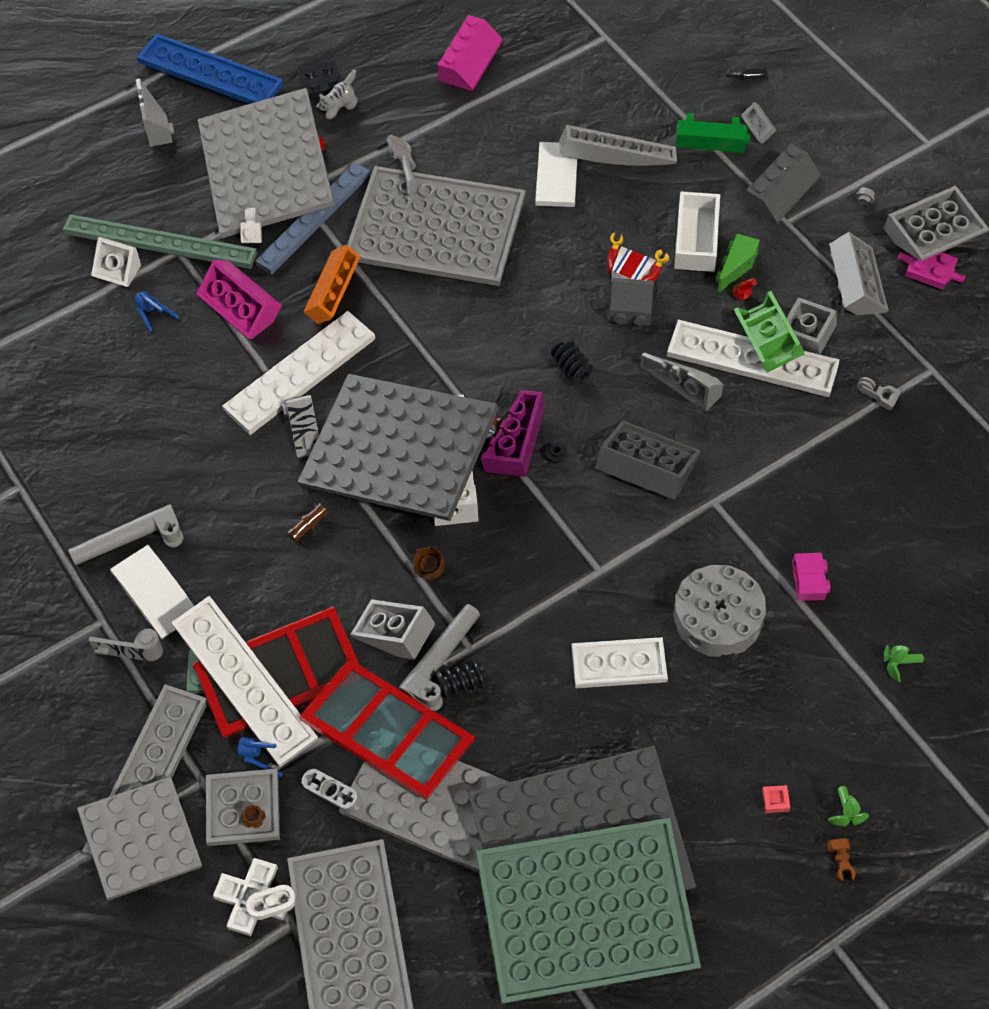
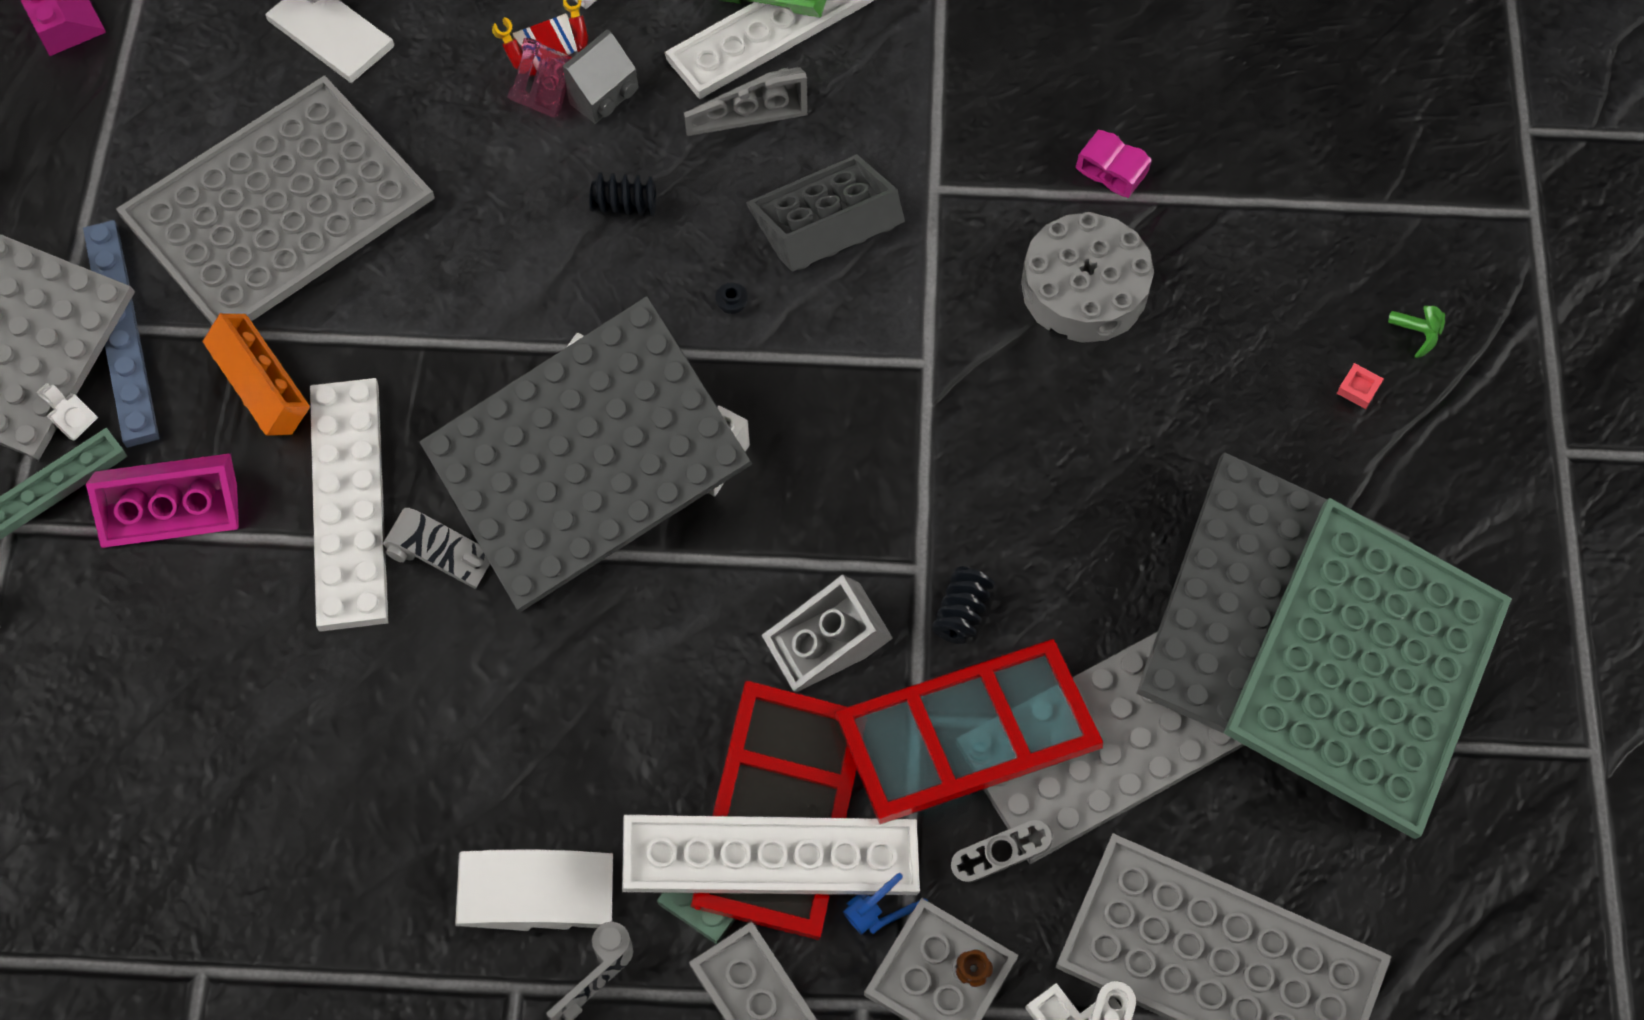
camera: 55 degrees left, 5 degrees up
light grey axle [68,504,184,565] -> none
blue plant [134,291,179,331] -> none
reddish brown pin [287,503,328,542] -> none
light grey piece [387,135,418,196] -> none
light grey axle [398,604,480,711] -> none
reddish brown hair [412,547,446,581] -> none
magenta wedge [481,390,545,477] -> none
white tile [572,637,668,688] -> none
dark orange piece [826,838,855,883] -> none
bright green plant [884,645,924,682] -> none
none -> clear pink plate [507,38,573,118]

